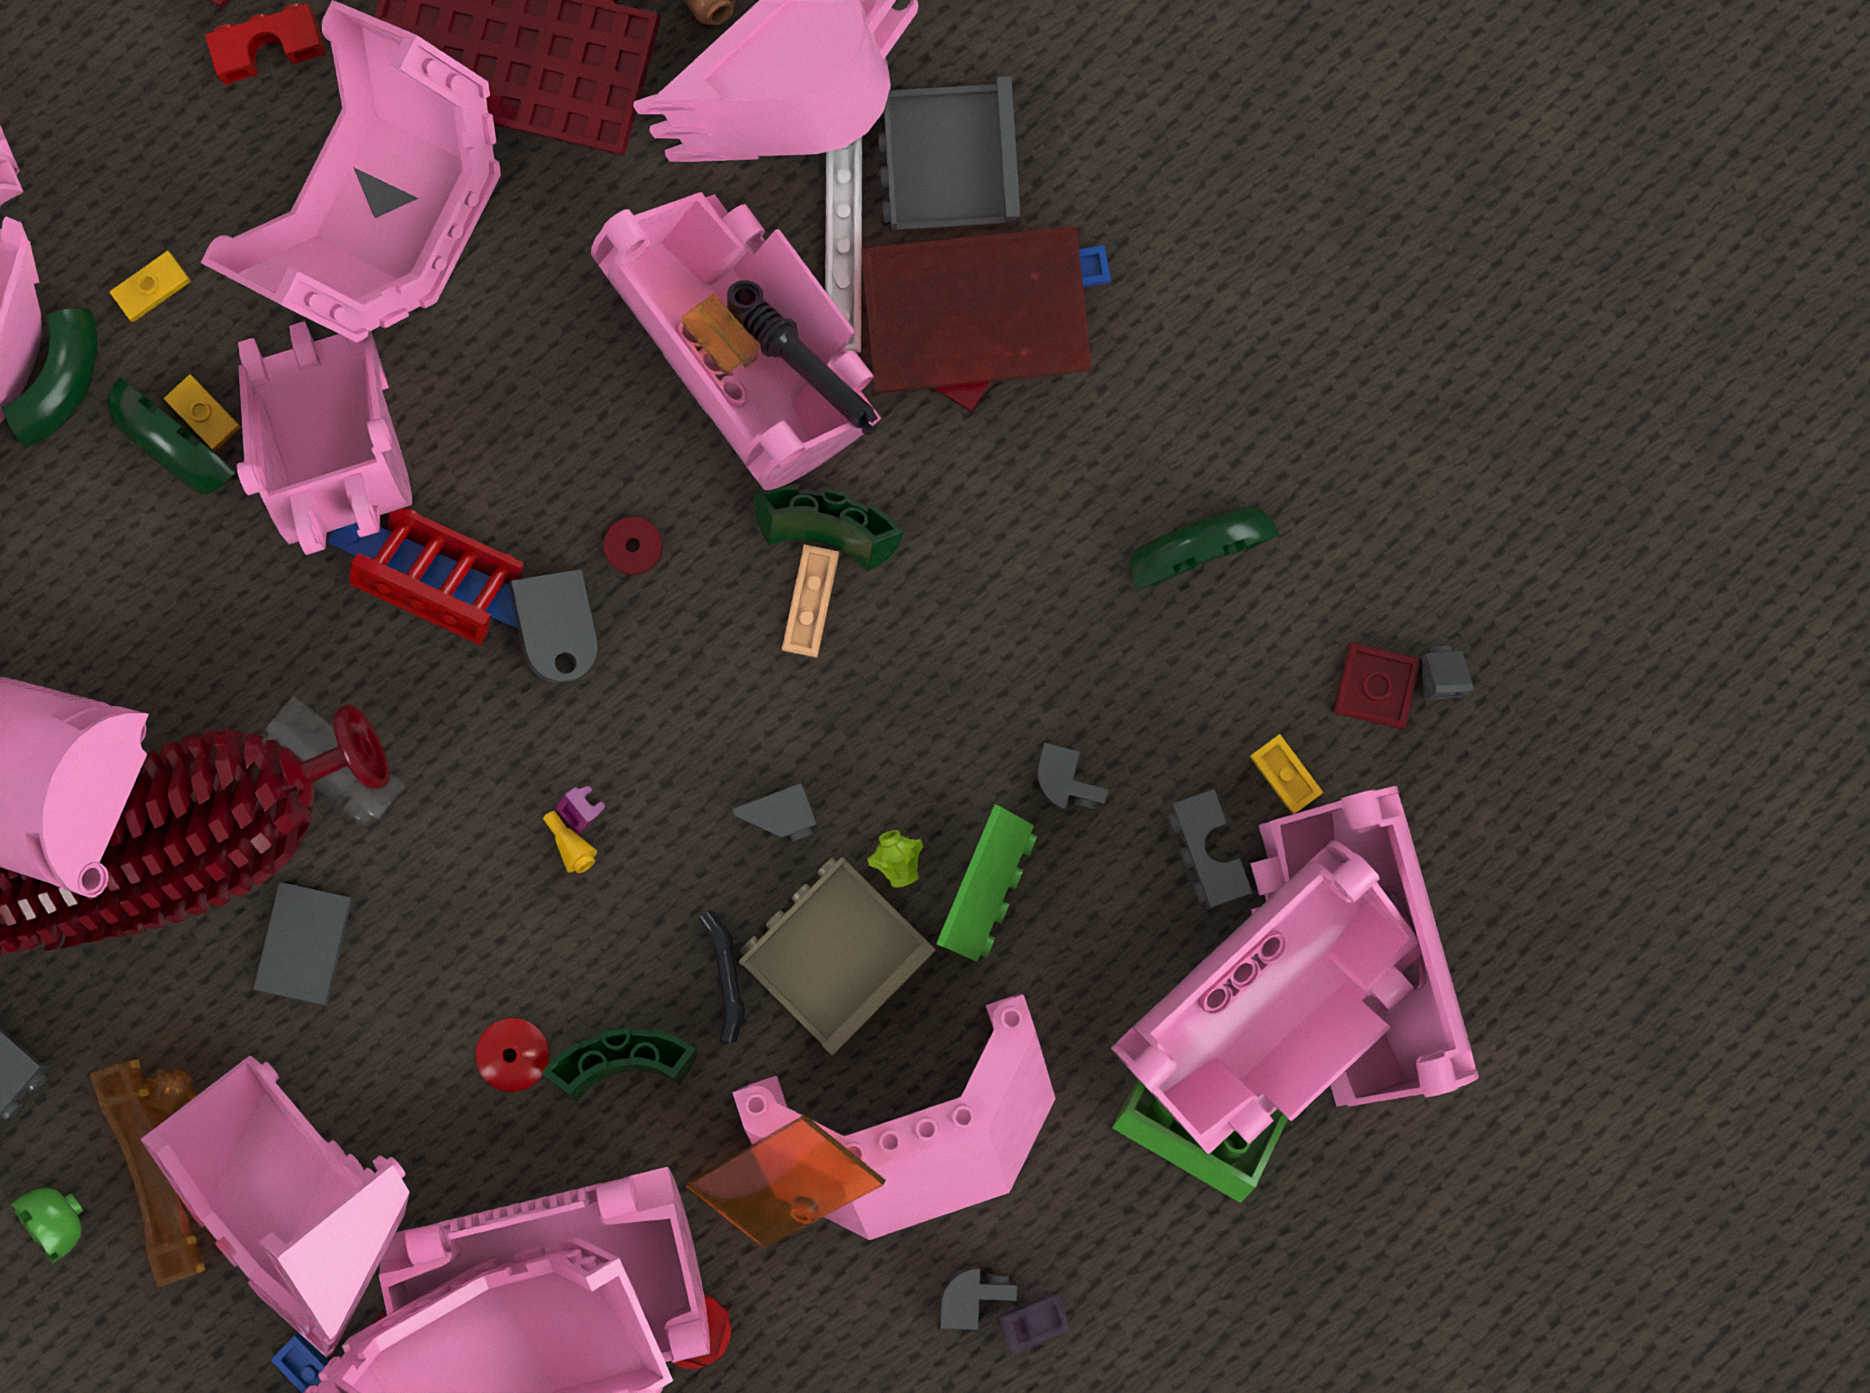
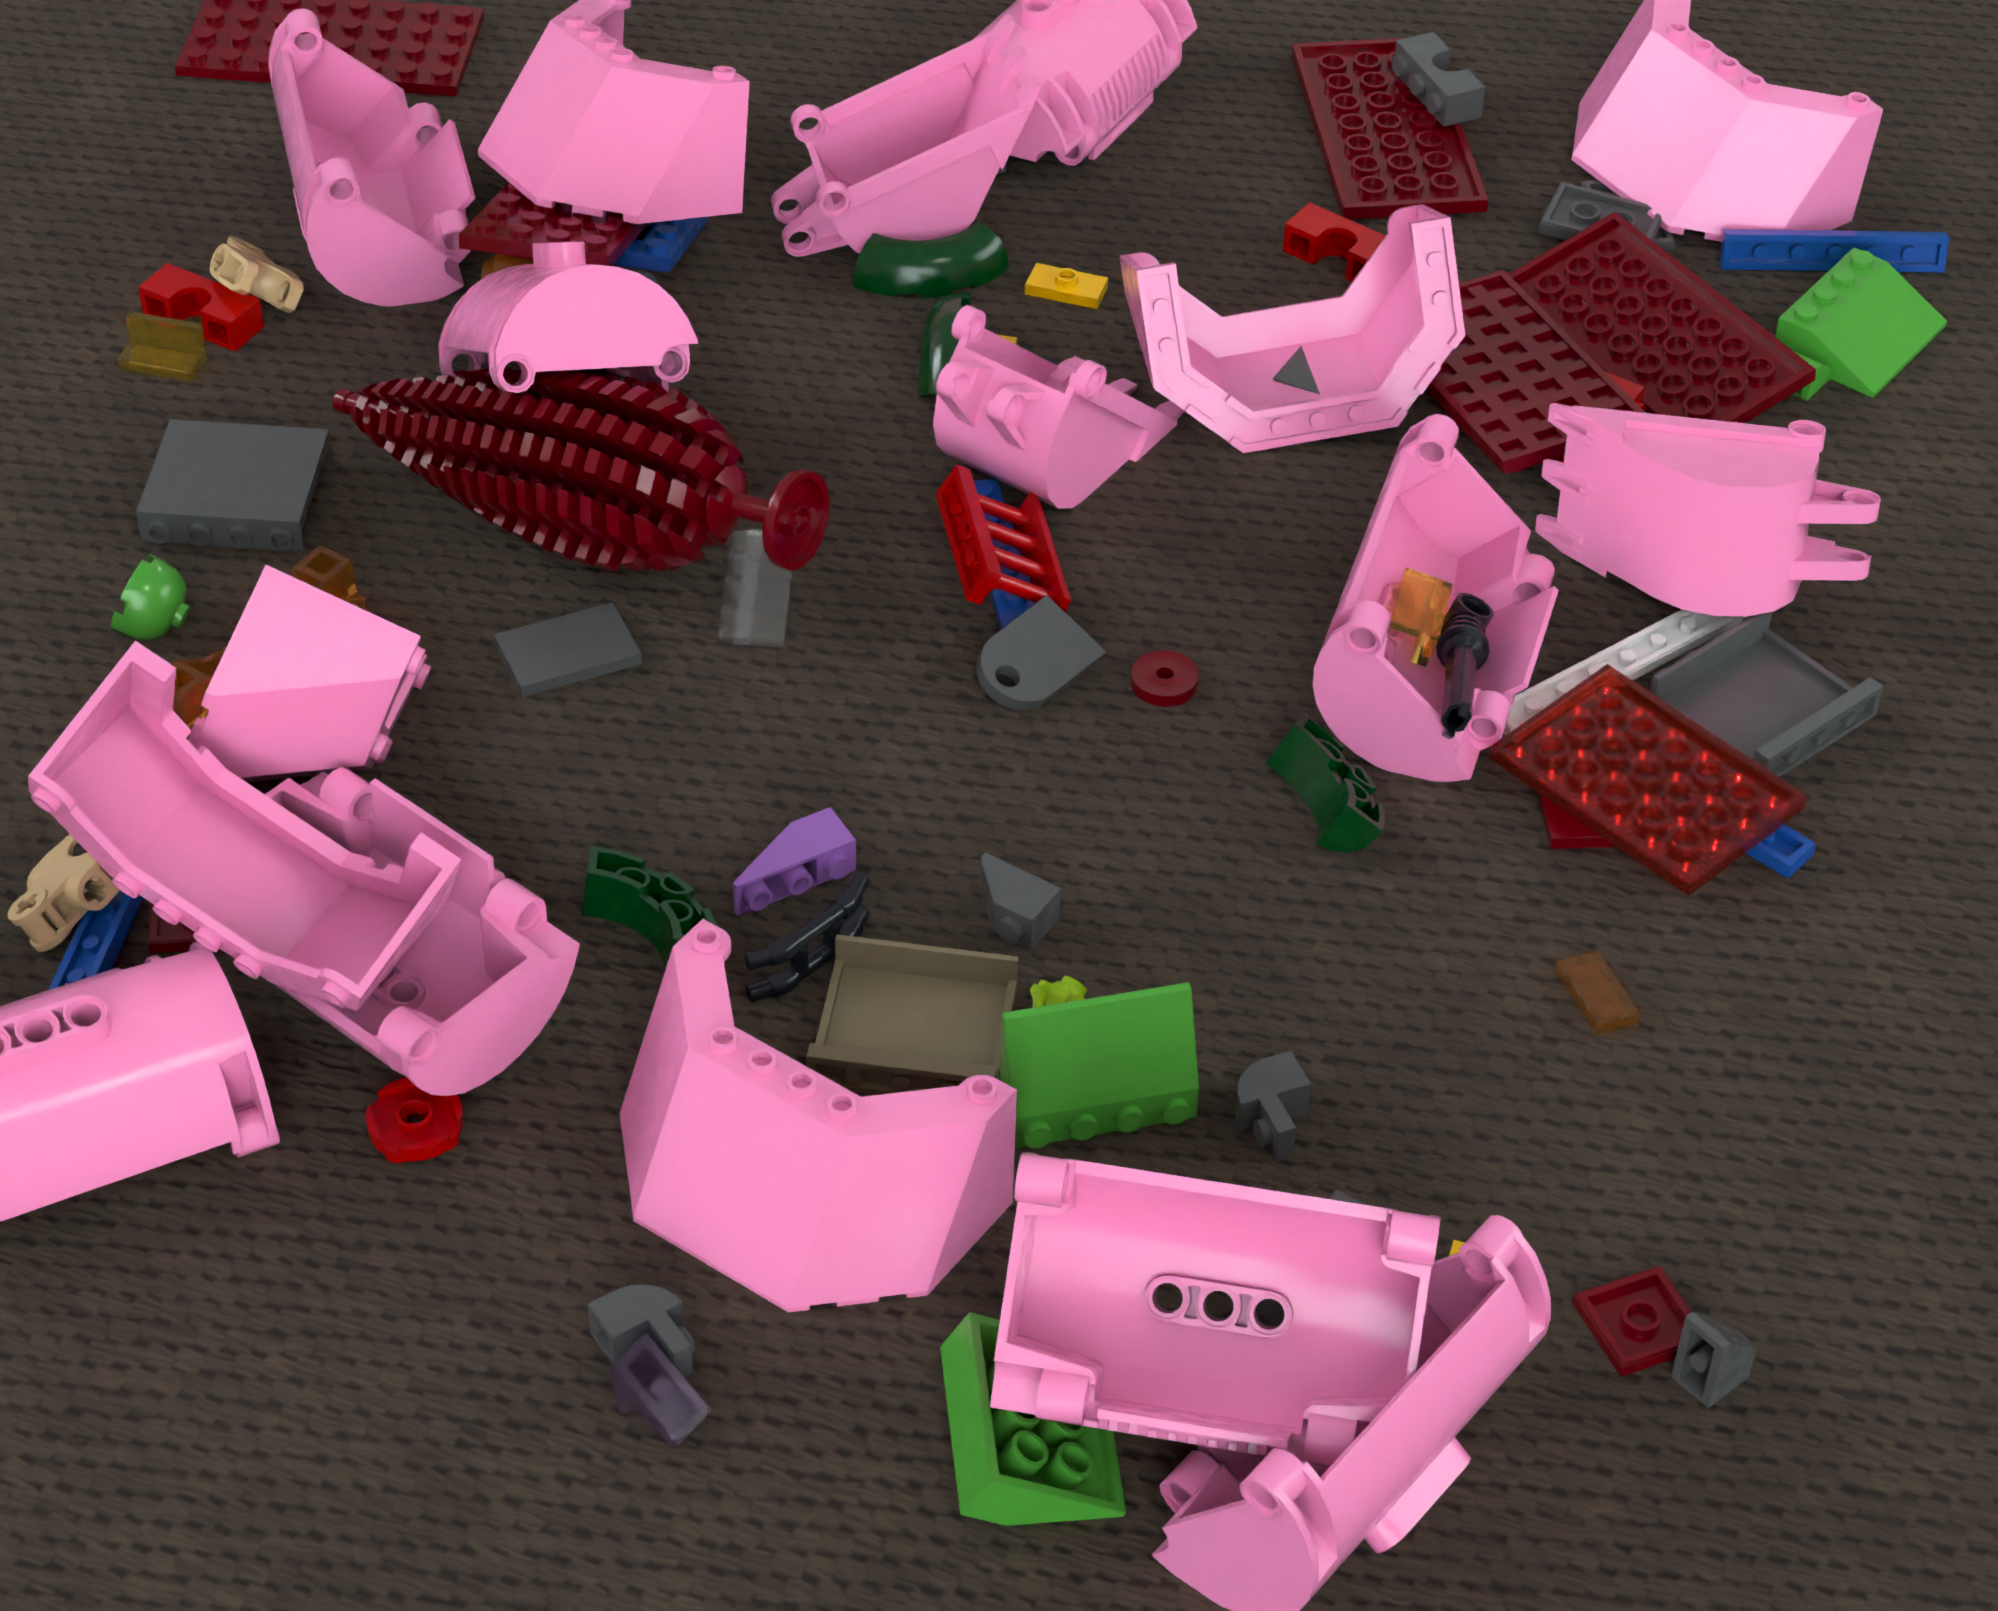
camera: 50 degrees right, 40 degrees down
red dish [475,1018,549,1092] -> none
yellow cone [543,810,597,874] -> none
magenta tile [555,786,605,835] -> none
clear orange piece [686,1114,886,1248] -> none
light nougat tile [782,544,840,658] -> none
dark green brick [1131,506,1280,590] -> none
none -> medium lavender slope [733,807,856,916]
none -> clear orange tile [1555,950,1640,1035]

